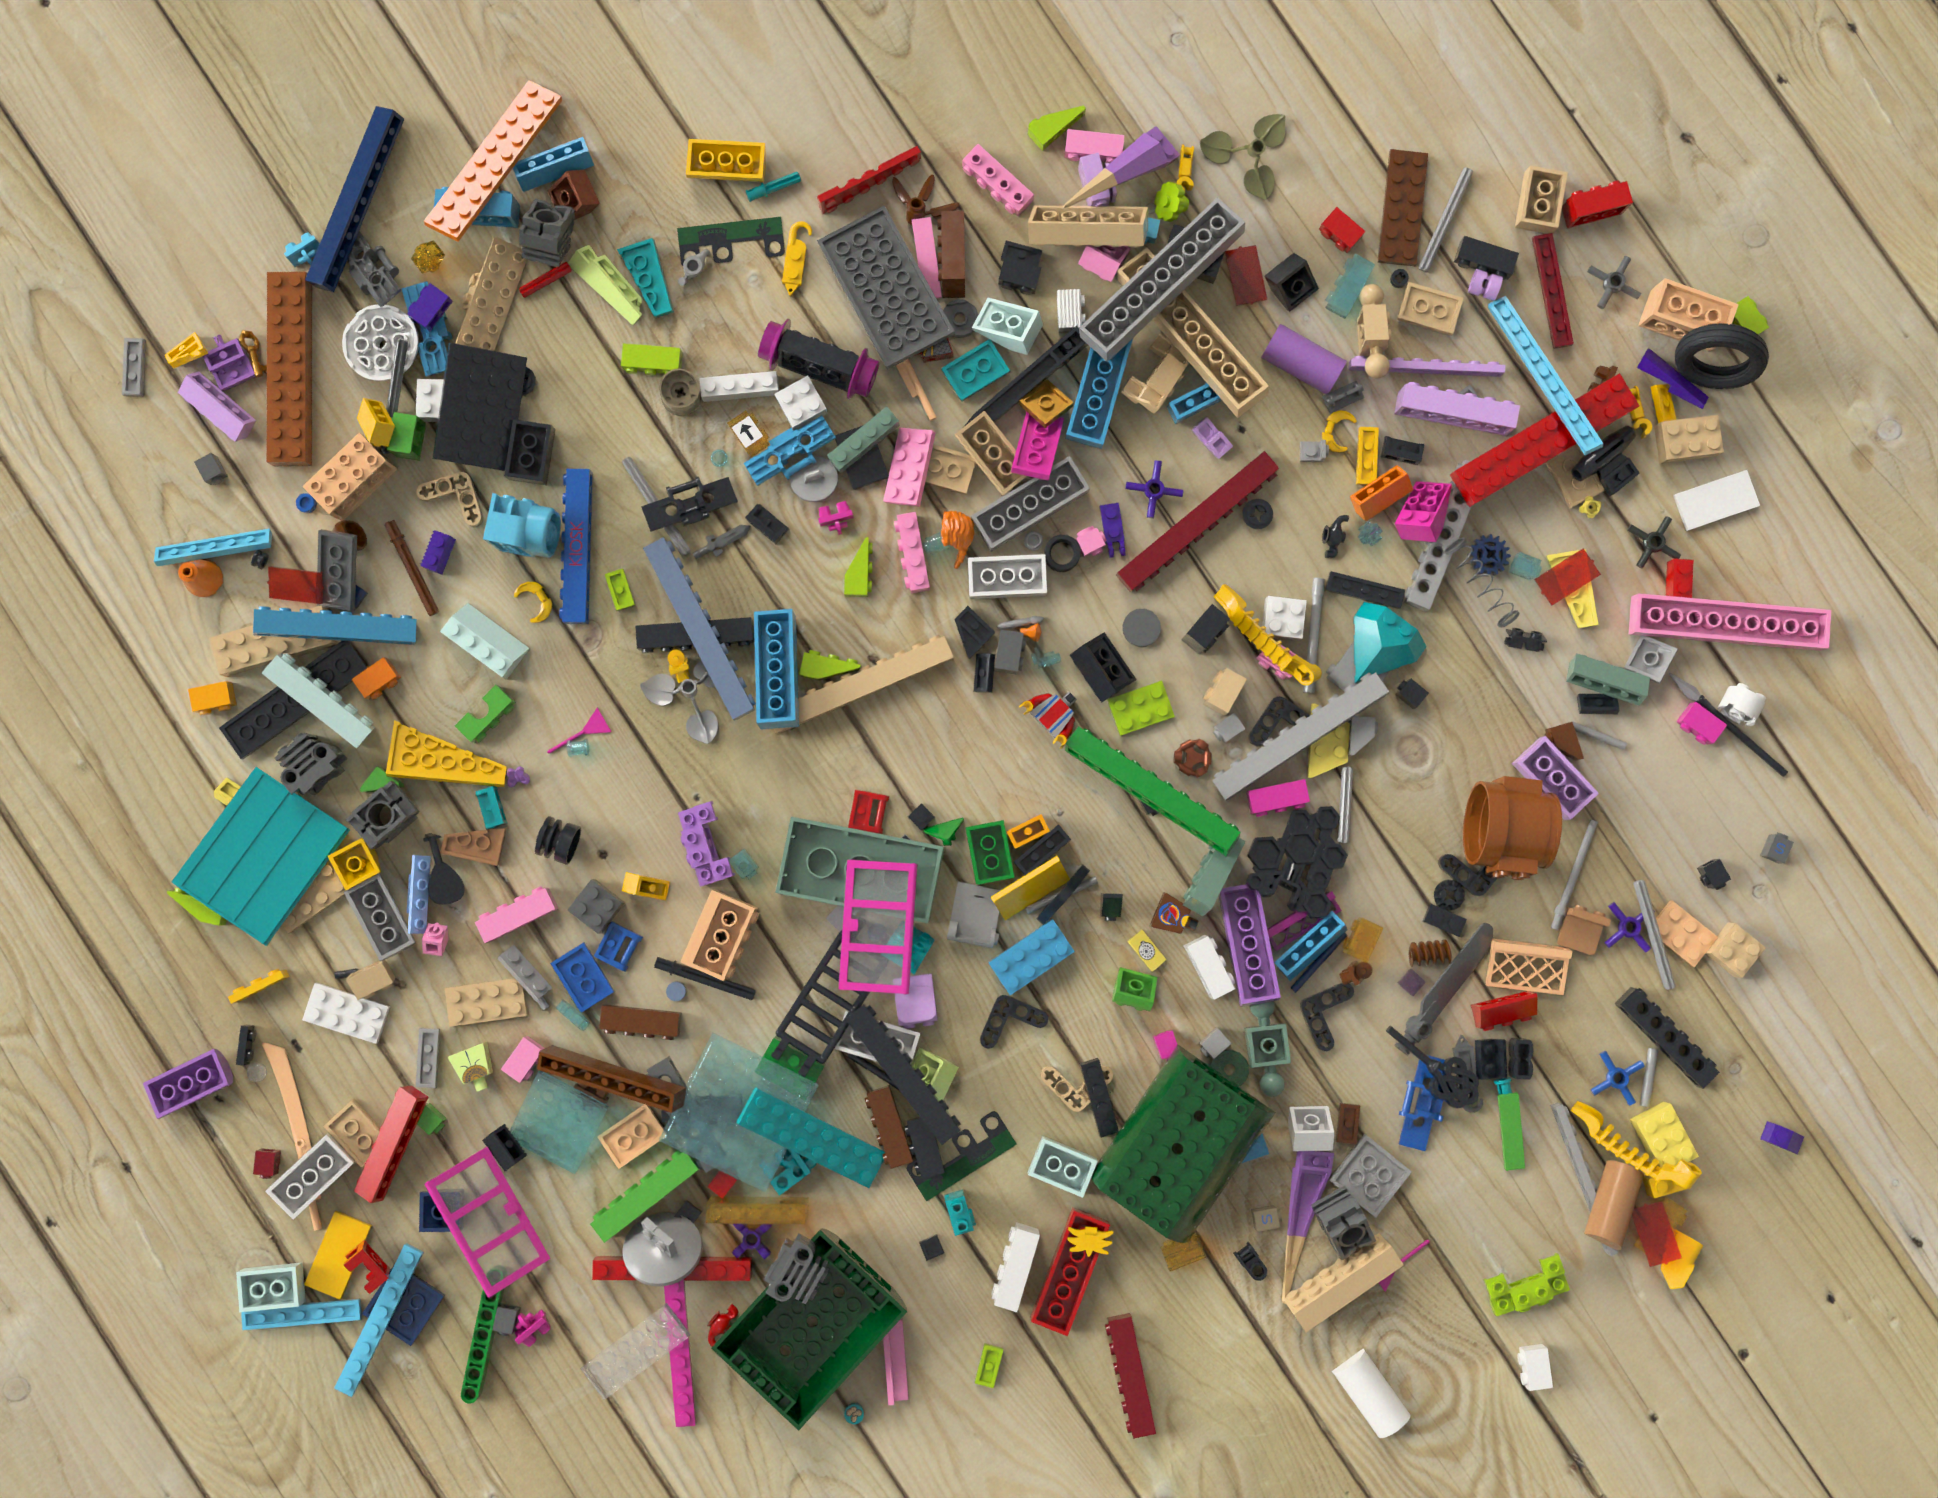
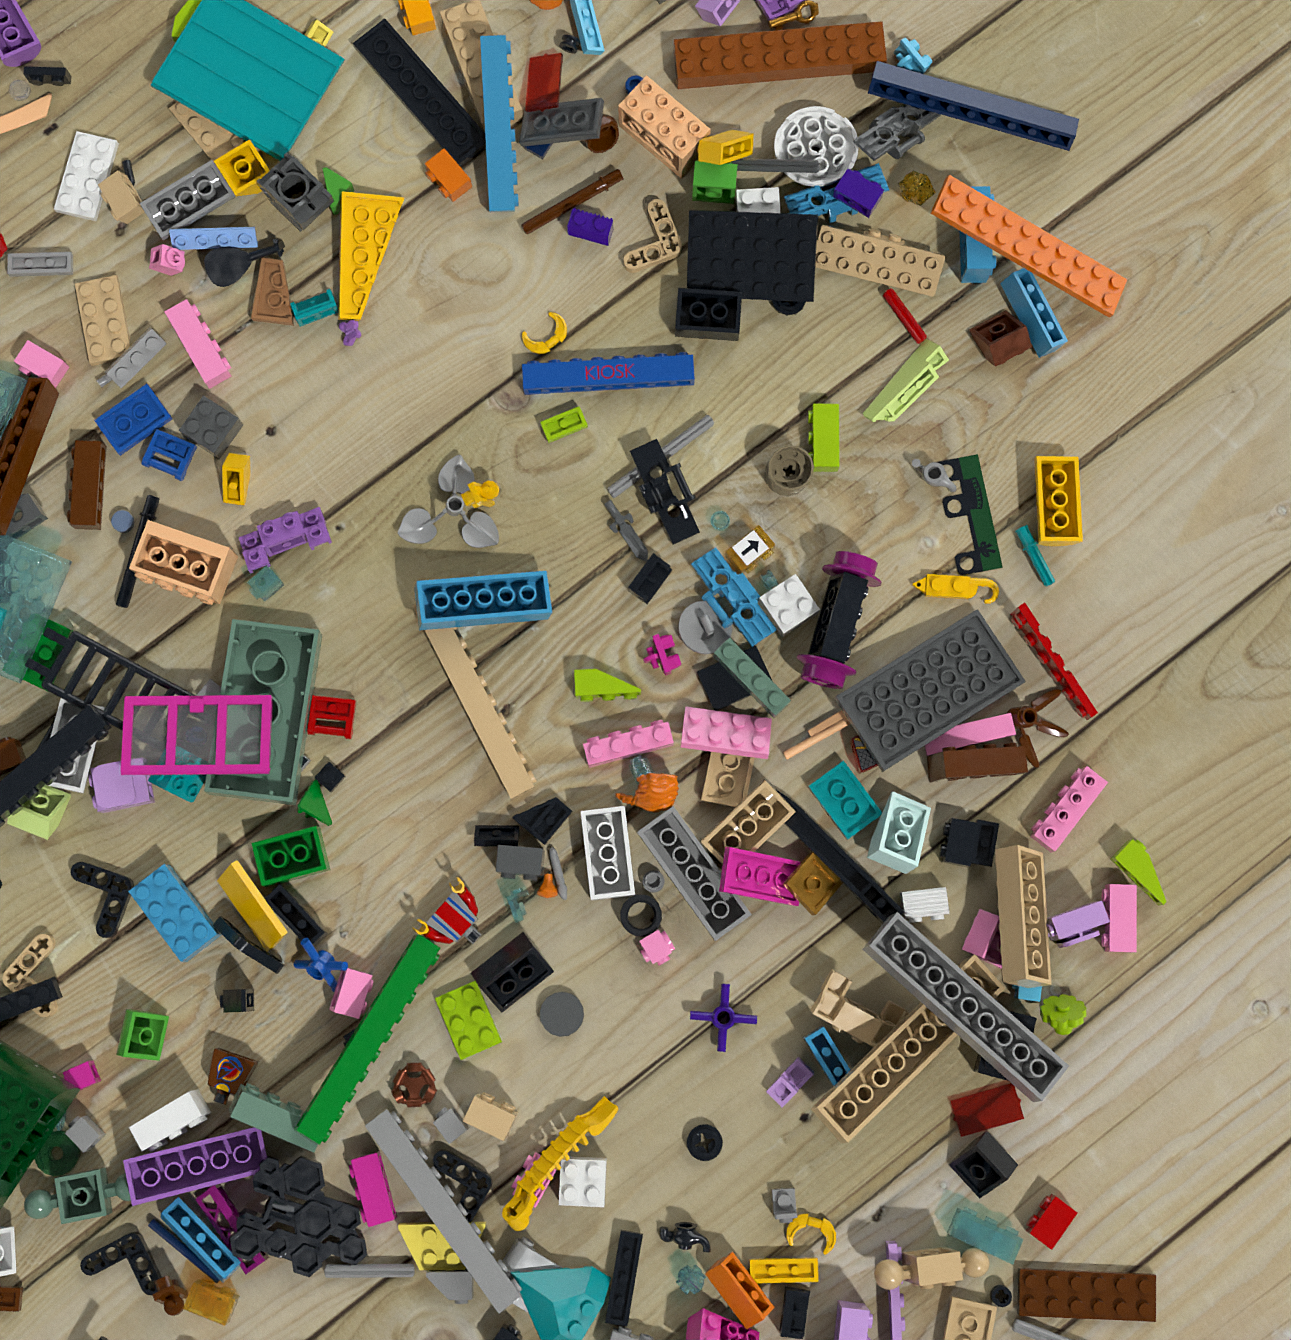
camera: 90 degrees right, 5 degrees down
yellow plate [228,968,290,1004] -> none
light aqua brick [262,653,375,748] -> none
dark grey piece [275,733,348,796] -> none
light aqua slope [440,603,530,679] -> none
yellowish green torso [448,1042,493,1091] -> none
bright green arch [455,685,516,743] -> none
medium azure brick [483,493,561,558] -> none
dark grey piece [519,199,575,267] -> none
black wheel [535,816,581,865] -> none
dark pink piece [547,707,611,754] -> none
clear light blue beam [556,999,590,1031] -> none
clear light blue bush [567,739,589,757] -> none
teal wing [617,238,674,318] -> none
black brick [635,617,754,653] -> none
sand blue brick [643,537,756,721] -> none
white brick [699,371,779,402] -> none
lime slope [799,650,862,681] -> none
dark grey tile [943,299,979,338] -> none
light grey door [947,881,1001,948] -> none
light orange brick [1006,814,1050,849] -> none
light grey bar [1025,876,1098,914] -> none
medium lavender plate [1063,126,1180,208] -> none
dark azure brick [1065,338,1133,449] -> none
dark purple hinge [1099,502,1126,558] -> none
dark red brick [1116,451,1279,593] -> none
light yellow slope [1127,930,1166,972] -> none
yellow piece [1176,144,1194,191] -> none
black brick [1181,604,1230,654] -> none
olive plant [1200,114,1286,200] -> none
medium lavender brick [1261,324,1347,394] -> none
light grey piece [1303,578,1325,694] -> none
dark grey hinge [1322,381,1365,414] -> none
none -> blue bar [294,938,348,992]
none -> bright pink brick [329,968,373,1019]
none -> clear light blue bush [759,570,779,591]

